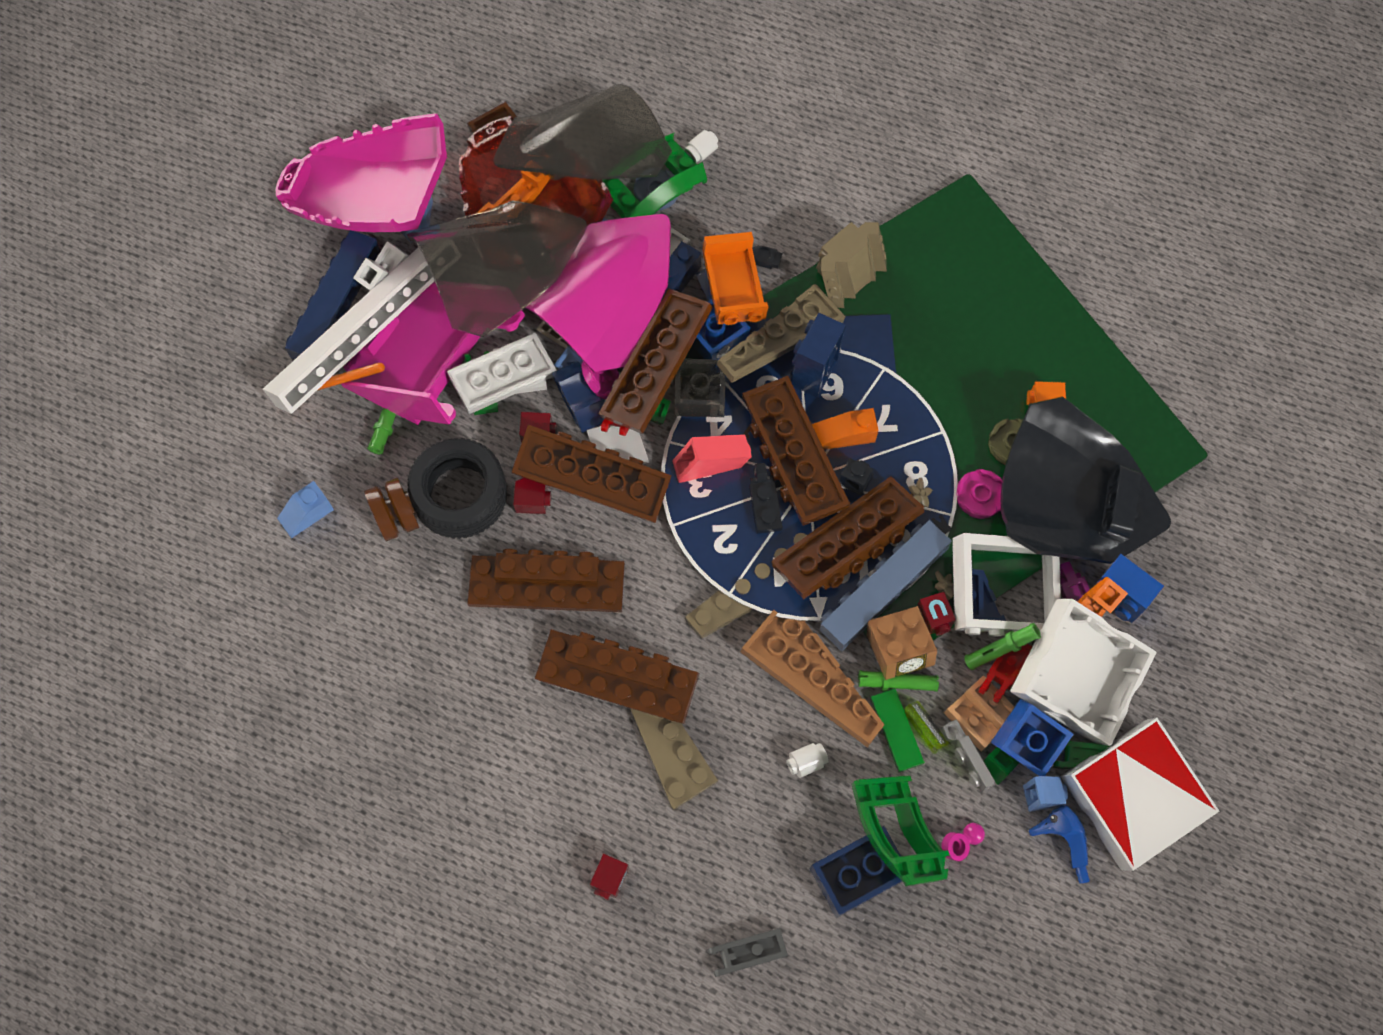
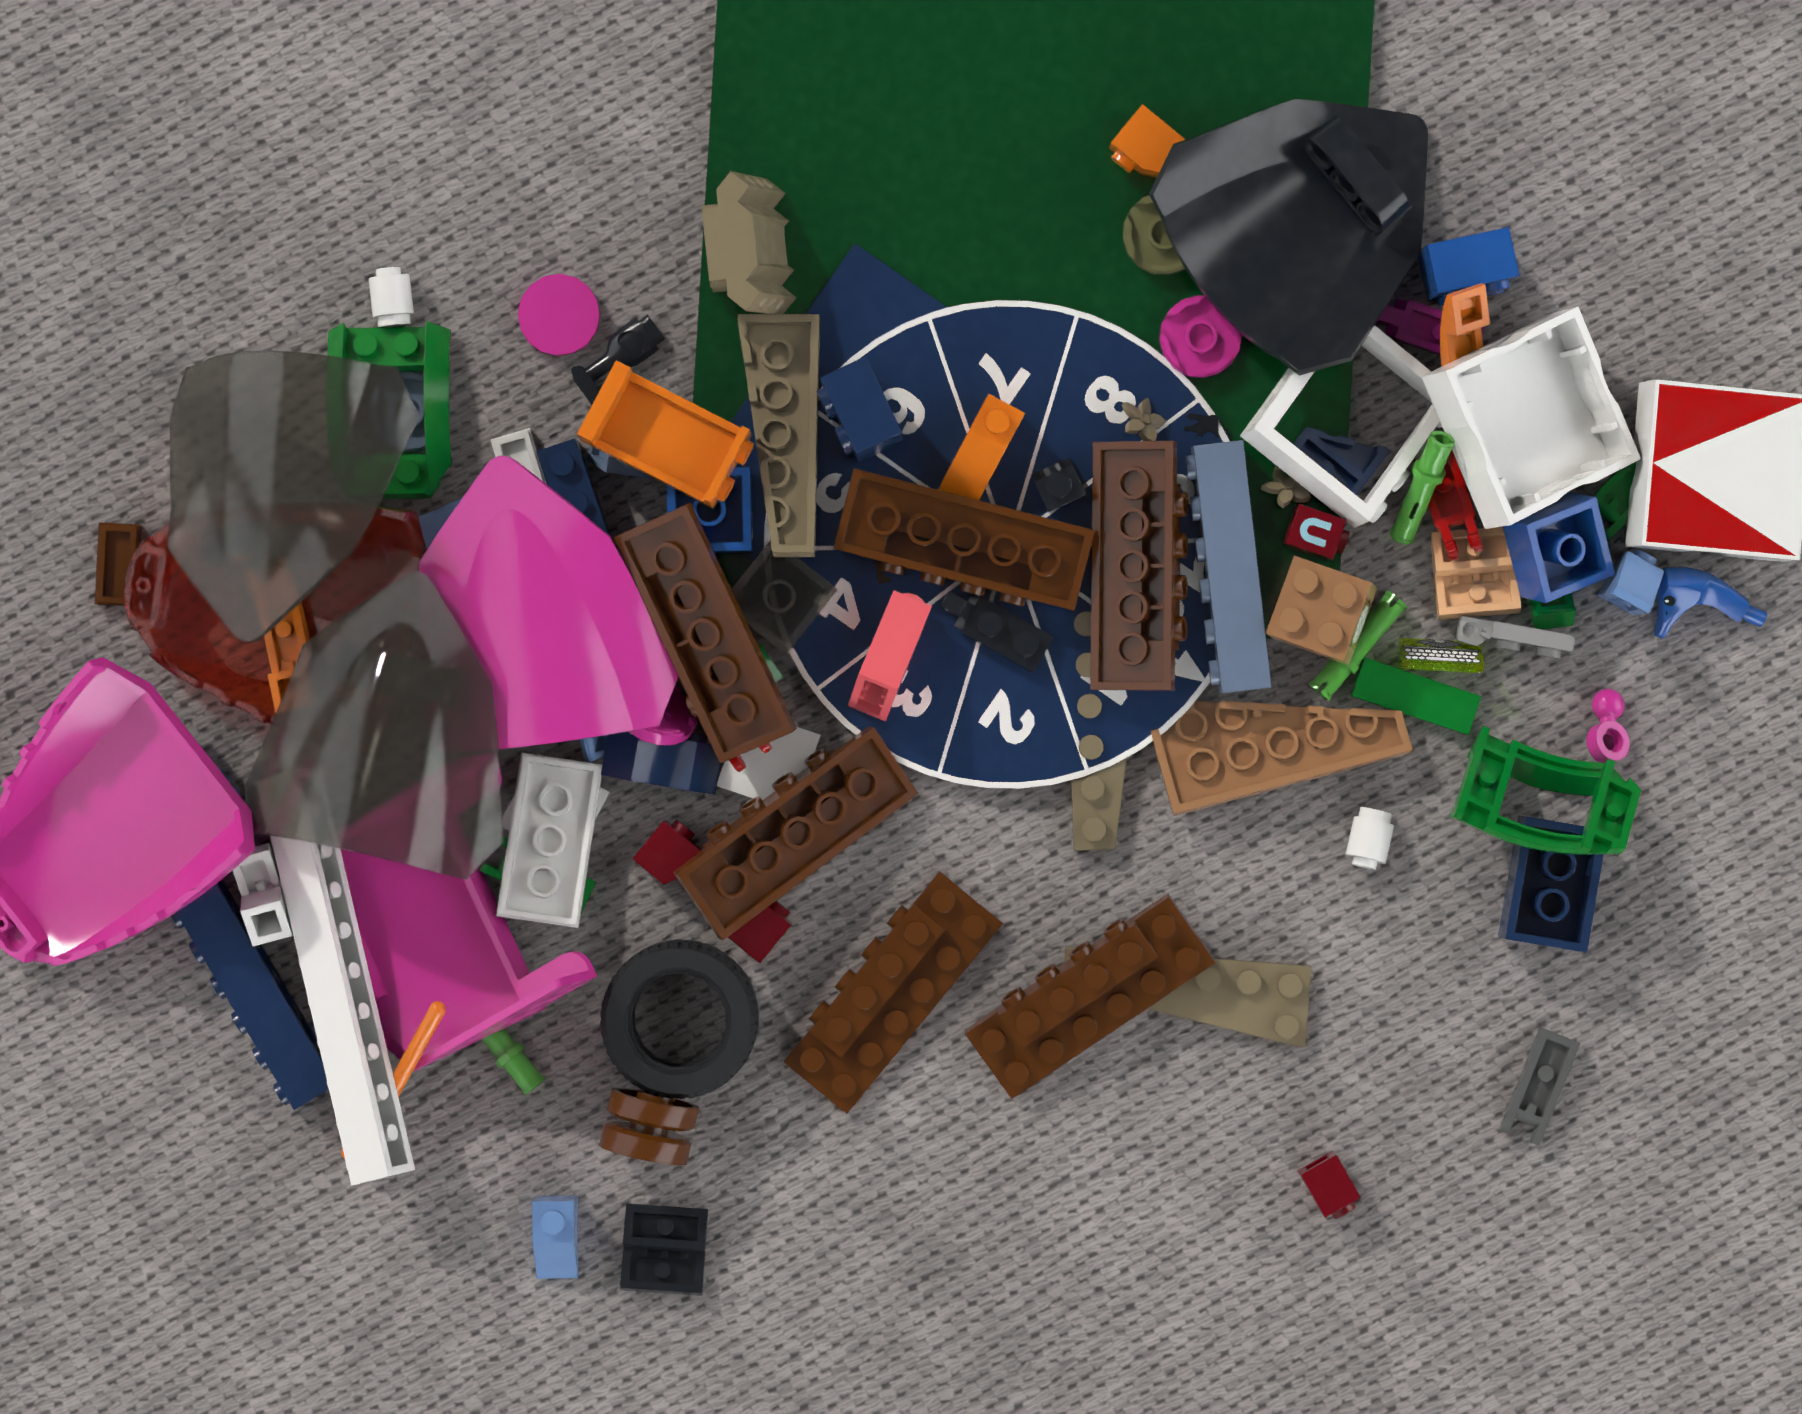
camera: 50 degrees left, 20 degrees up
none -> dark pink tile [518,274,601,357]
none -> black slope [620,1204,708,1296]

